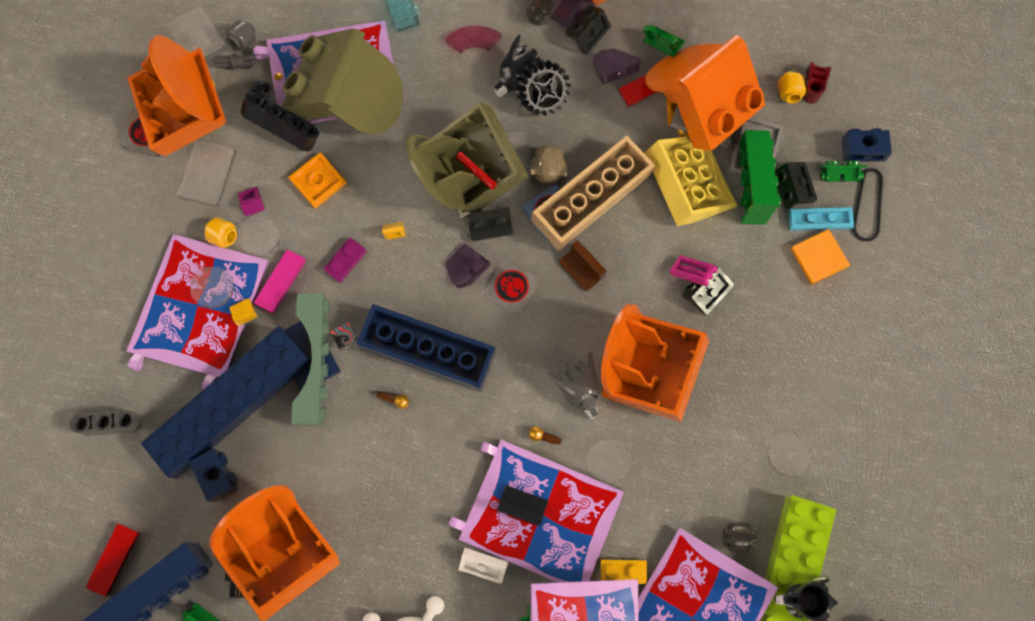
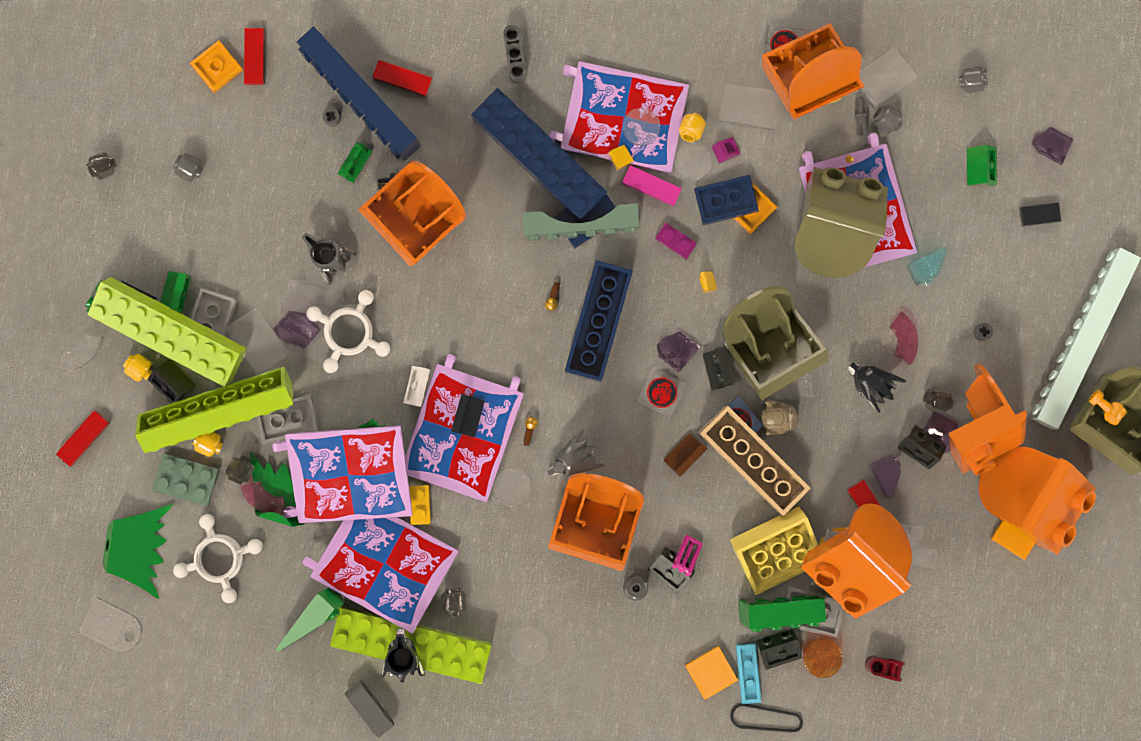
camera: 85 degrees right, 10 degrees up
dark blue brick [189,448,238,503] -> none
black beam [240,80,319,152] -> none
tile [330,322,358,351] -> none
red piece [456,152,497,190] -> none
black gear [515,59,571,116] -> none
green hinge [642,25,685,57] -> none
yellow head [777,72,806,104] -> none
green hinge [819,161,867,182] -> none
dark blue brick [842,128,892,162] -> none
none -> dark grey head [623,574,648,601]
none -> dark blue tile [694,175,759,225]
none -> clear orange tile [803,638,843,678]

